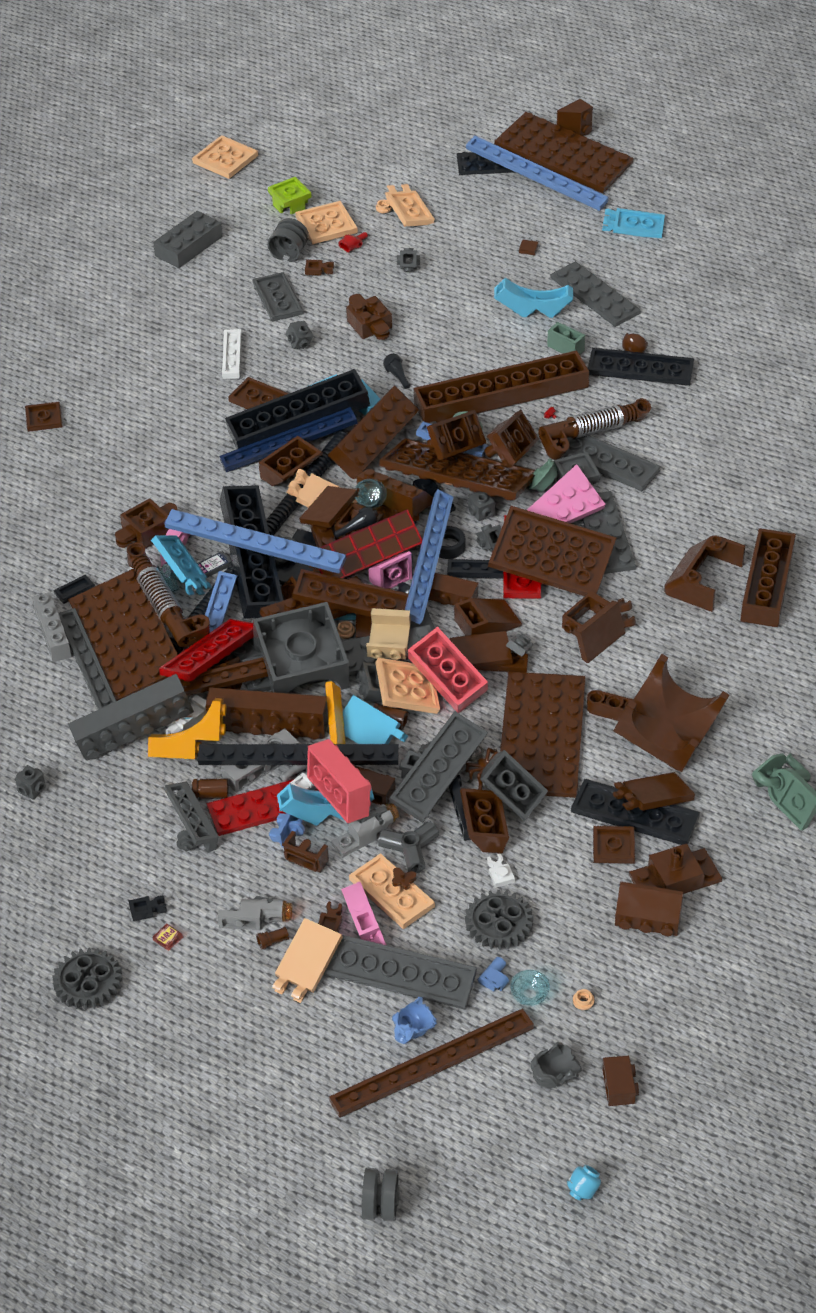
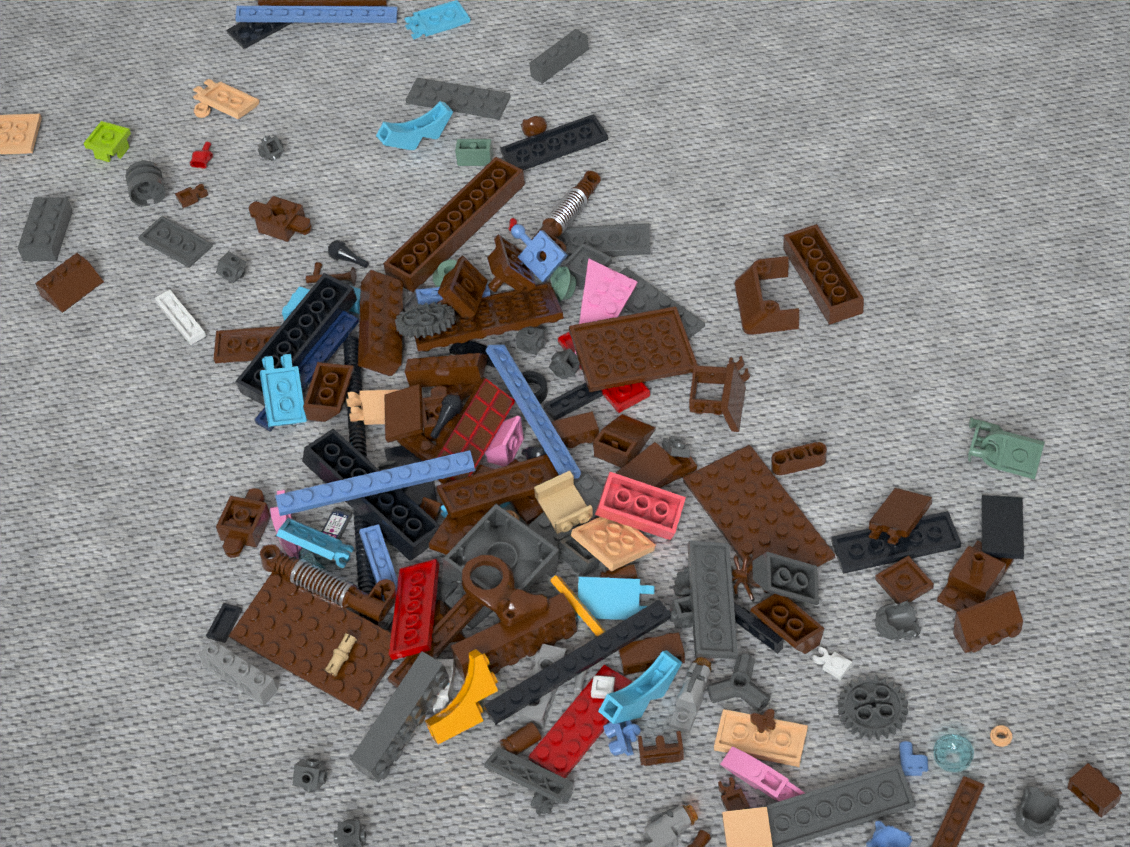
camera: 30 degrees left, 5 degrees up
reddish brown tile [25,402,62,432] -> none
dark grey plate [58,608,116,710] -> none
light nougat plate [295,201,358,245] -> none
coral brick [307,739,372,823] -> none
clear light blue helmet [355,479,387,509] -> none
reddish brown tile [519,239,538,255] -> none
reddish brown piece [613,654,730,772] -> none
none -> reddish brown slope [35,253,104,313]
none -> medium azure tile [260,354,307,427]
none -> dark grey brick [292,758,328,791]
none -> reddish brown piece [306,262,357,286]
none -> tan pin [325,633,357,676]
none -> dark grey gear [395,302,456,338]
none -> reddish brown animal [462,555,549,627]
none -> medium blue plate [511,224,568,282]
none -> dark grey brick [529,29,589,84]
none -> dark grey hair [875,600,921,640]
none -> black tile [981,495,1024,560]

